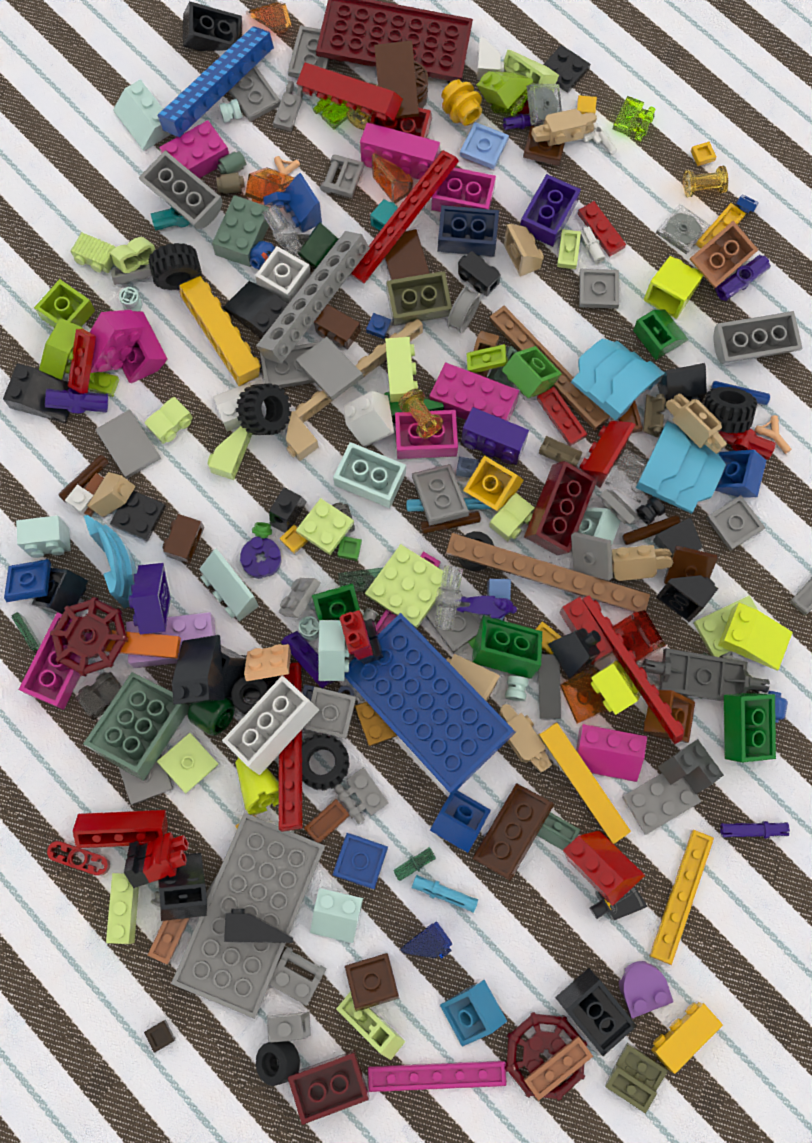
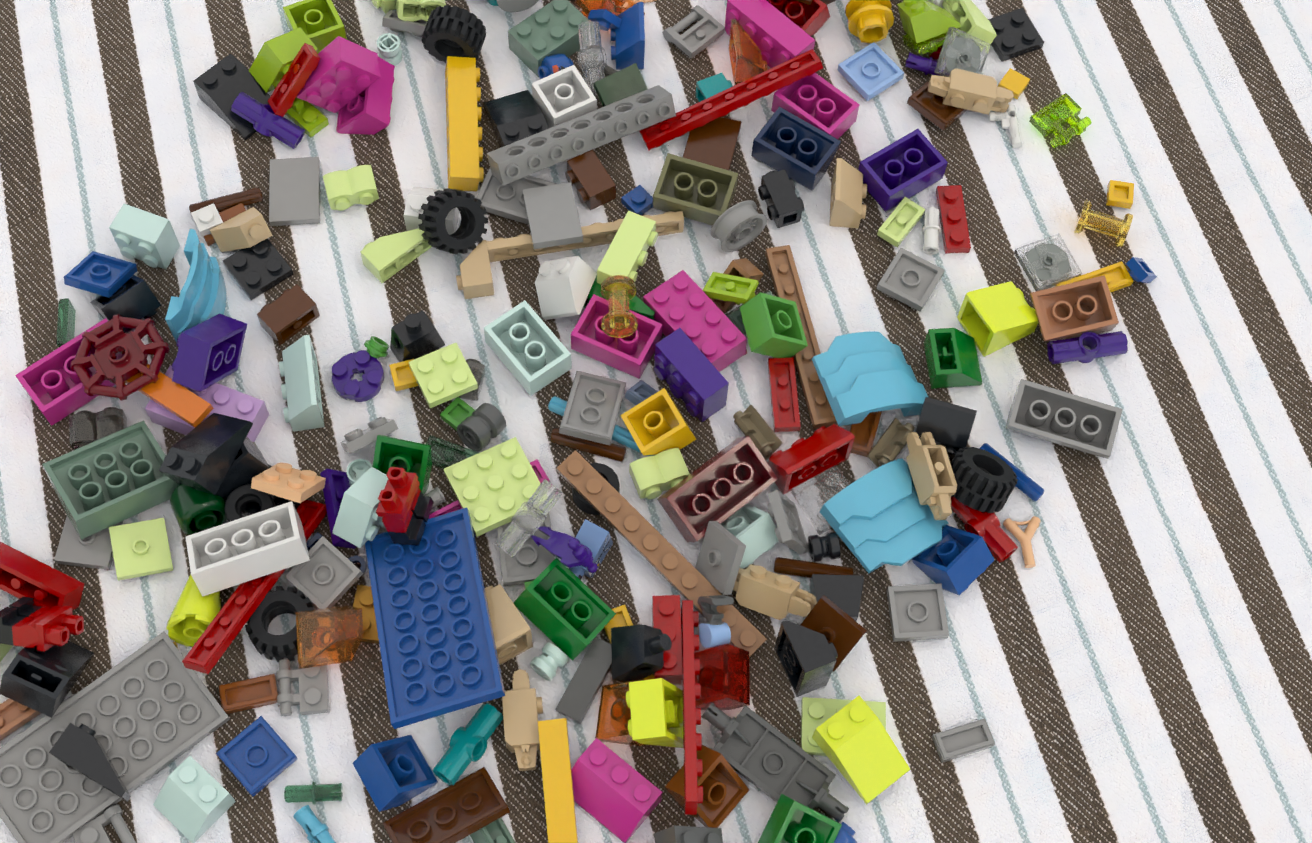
camera: 25 degrees right, 10 degrees down
none -> clear orange slope [296,606,364,669]
none -> teal piece [432,703,503,786]
none -> dark grey wheel [457,403,507,452]
none -> leg [697,595,734,648]

